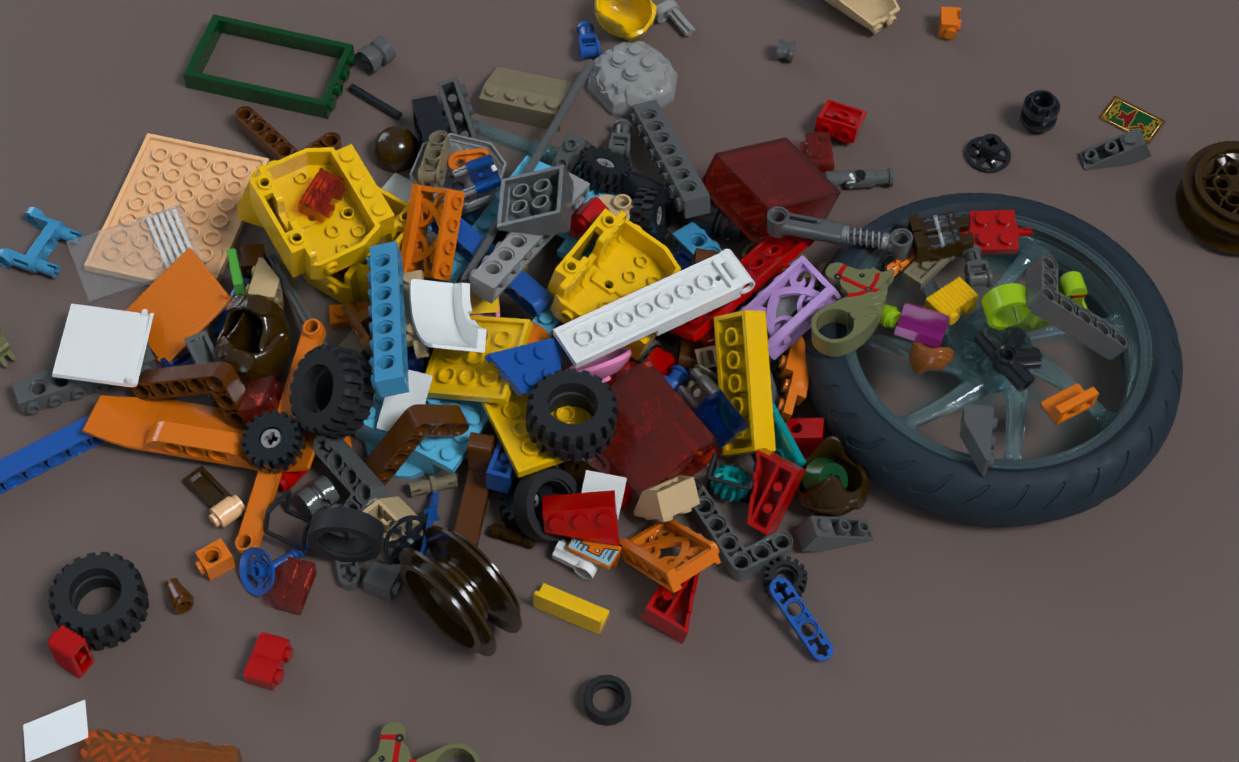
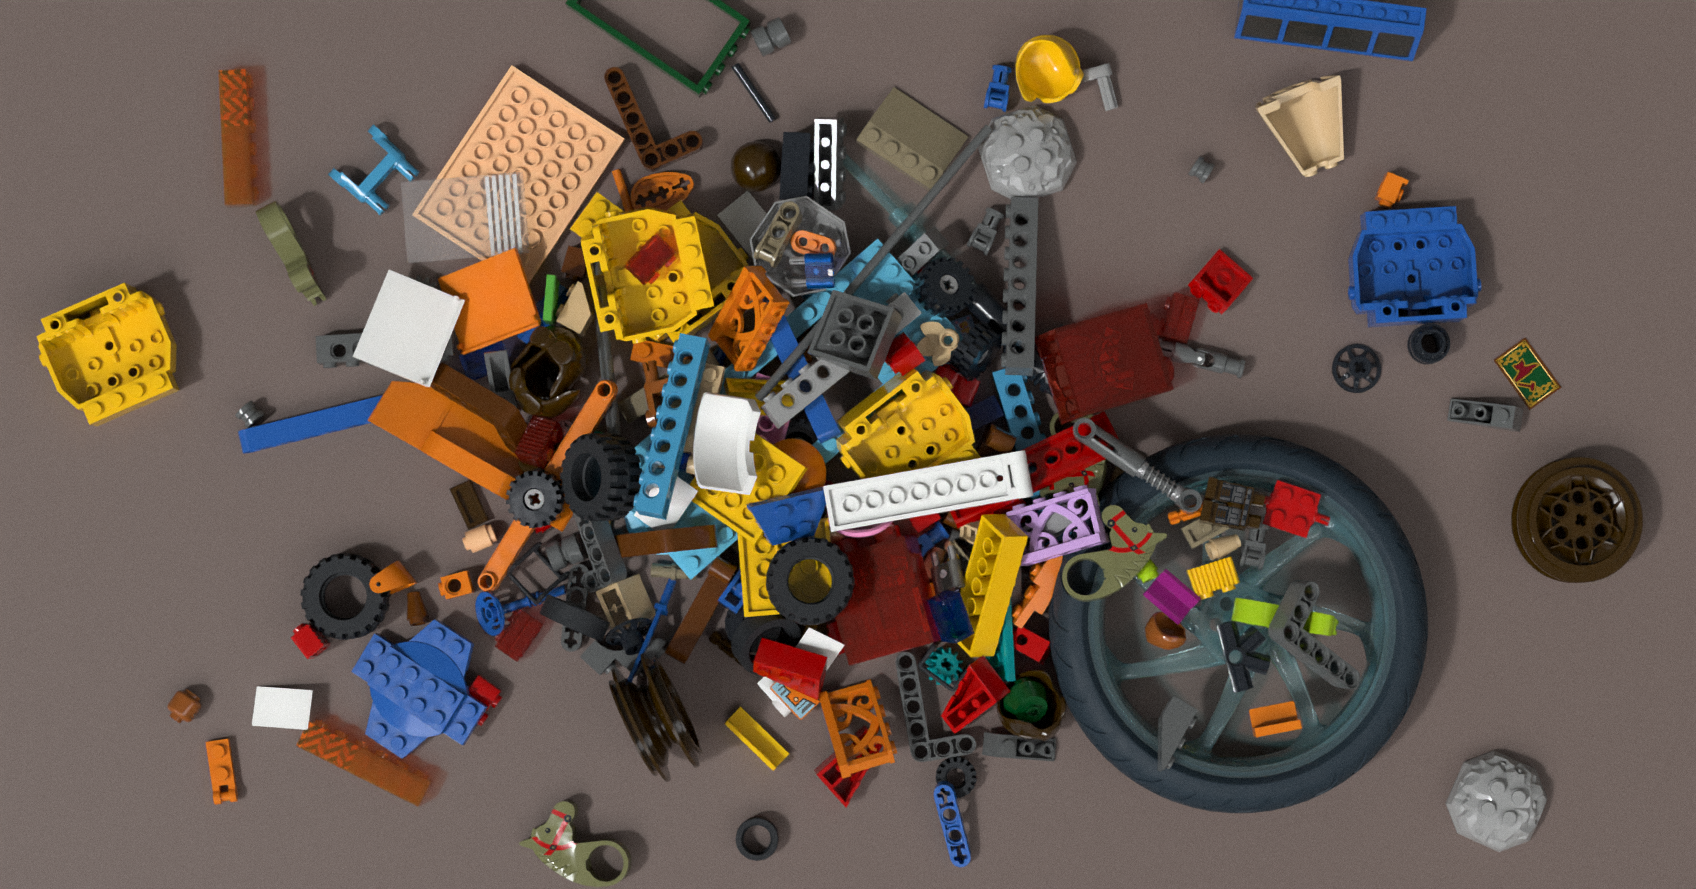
camera: 20 degrees right, 30 degrees up
tan slope [634,475,700,522] -> none
none -> blue plate [351,619,488,759]
none -> orange piece [369,561,417,594]
none -> tan cone [1205,534,1241,561]
none -> blue piece [1348,206,1481,328]

